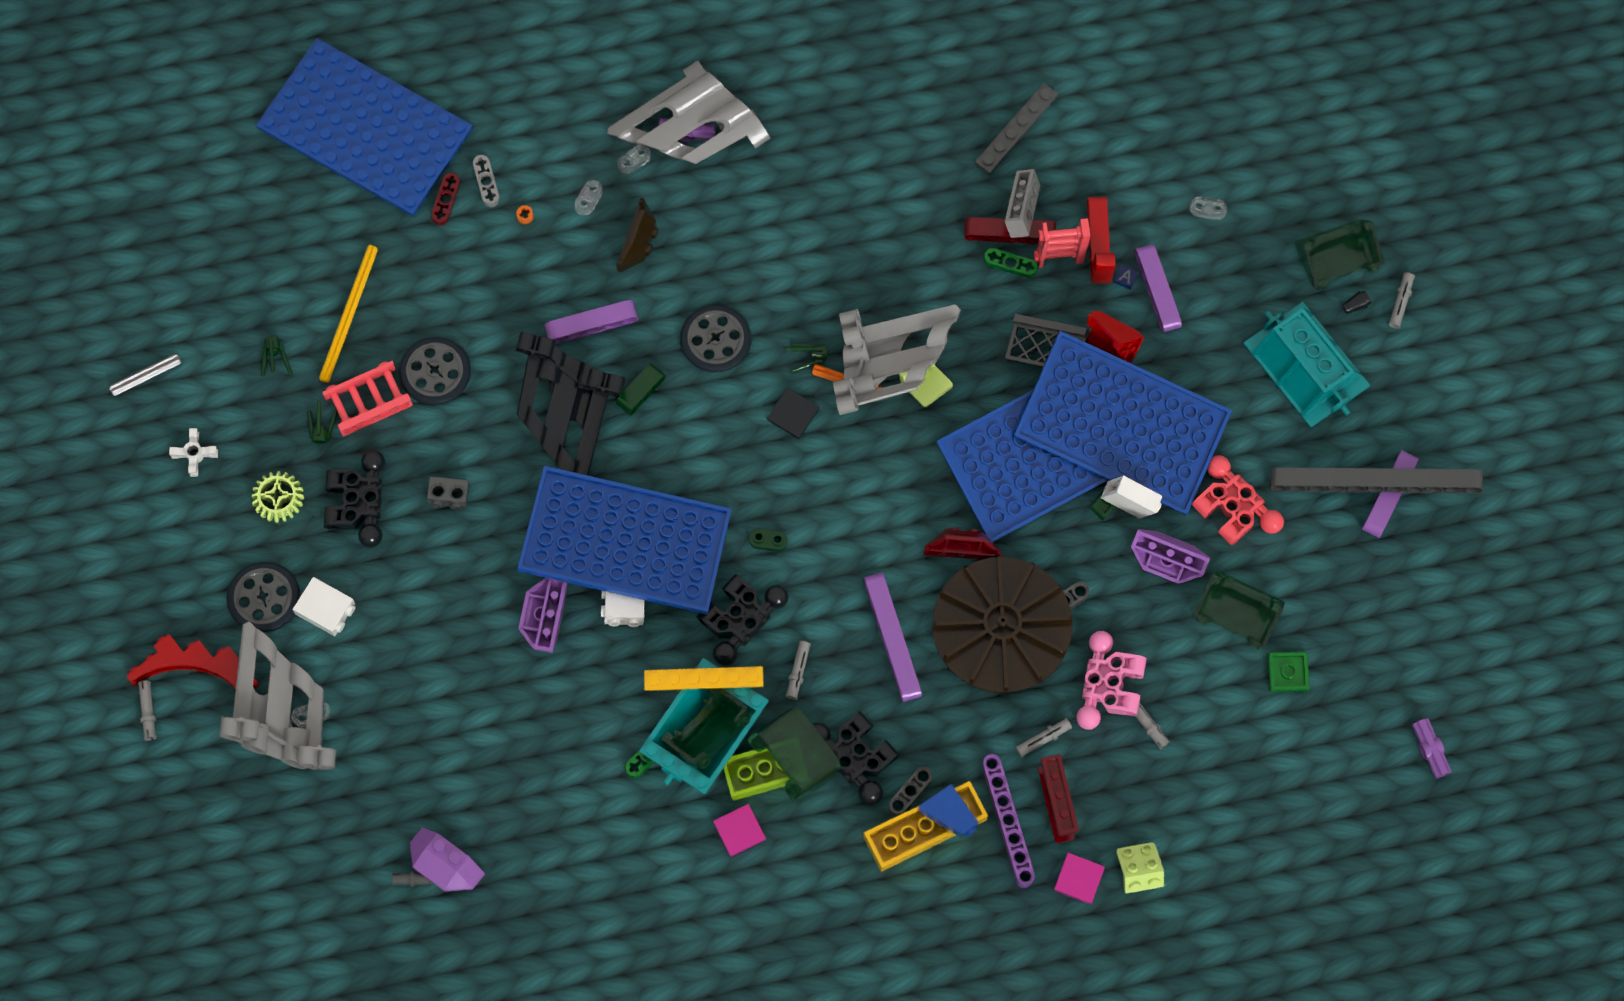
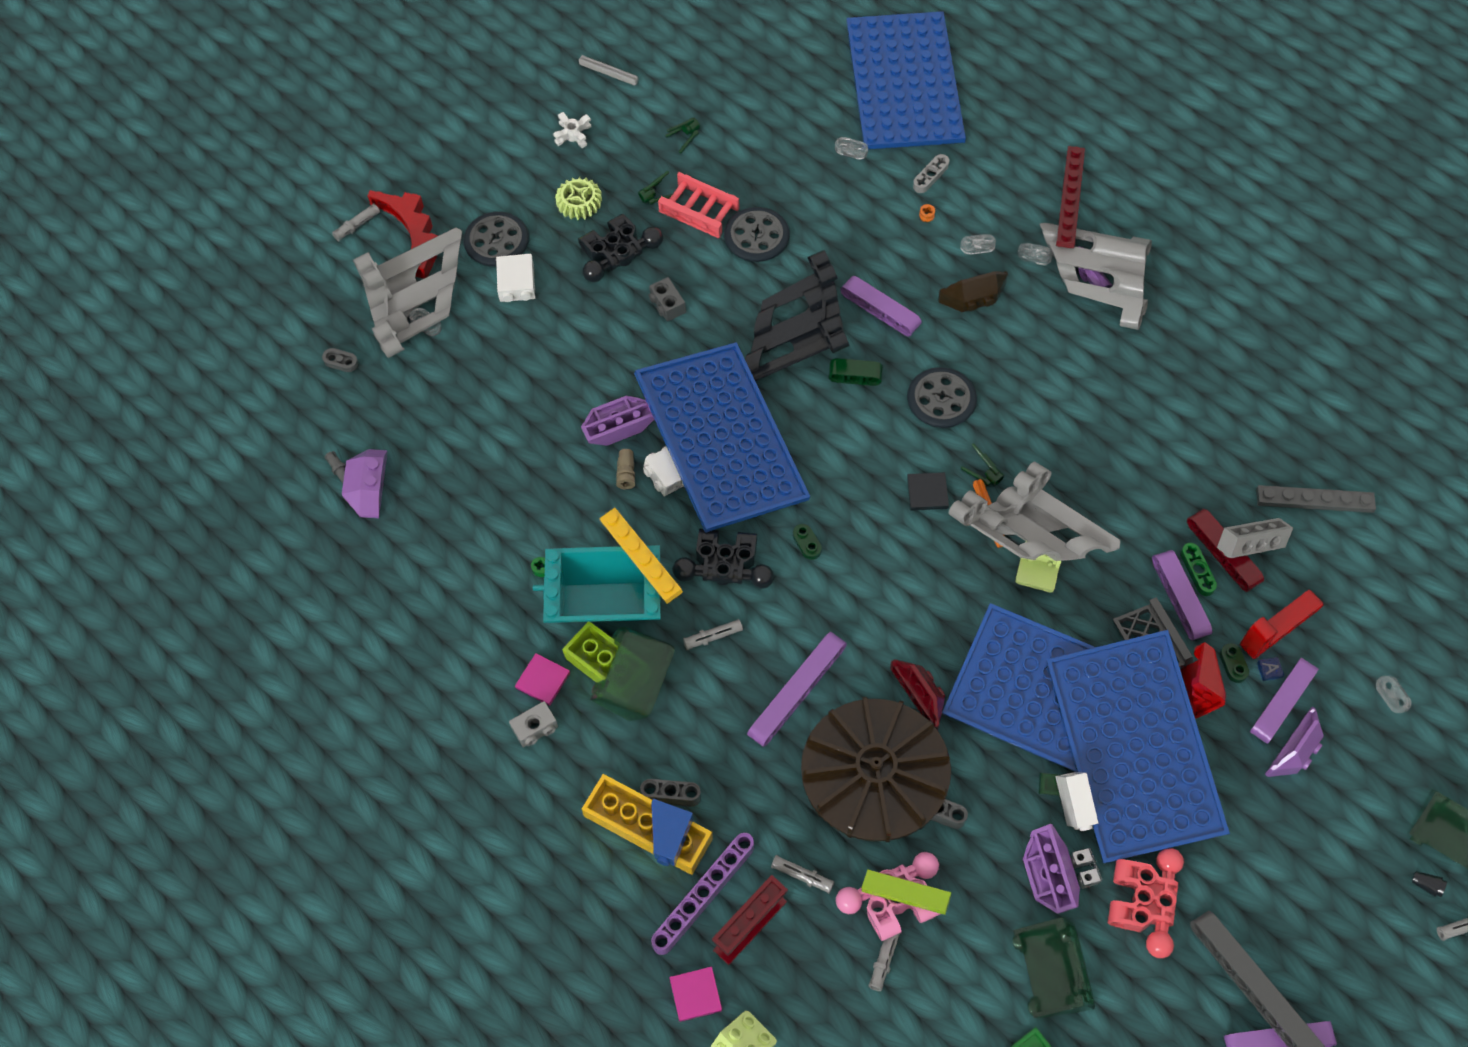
camera: 60 degrees right, 10 degrees down
yellow axle [319,245,378,383] -> none
dark red beam [431,173,460,225] -> none
clear green windscreen [661,688,751,770] -> none
black connector [806,711,900,805] -> none
coral fence [1034,218,1091,268] -> none
teal piece [1243,302,1371,428] -> none
none -> dark grey plate [322,348,359,372]
none -> light grey brick [509,701,558,748]
none -> dark tan axle [616,449,635,490]
none -> clear plate [835,137,868,159]
none -> lime tile [861,870,951,915]
none -> dark red plate [1056,146,1085,249]
none -> flat silver piece [1070,848,1102,889]
none -> medium lavender beam [1152,550,1212,640]
none -> dark green plate [1220,643,1249,683]
none -> medium lavender wedge [1265,706,1324,777]

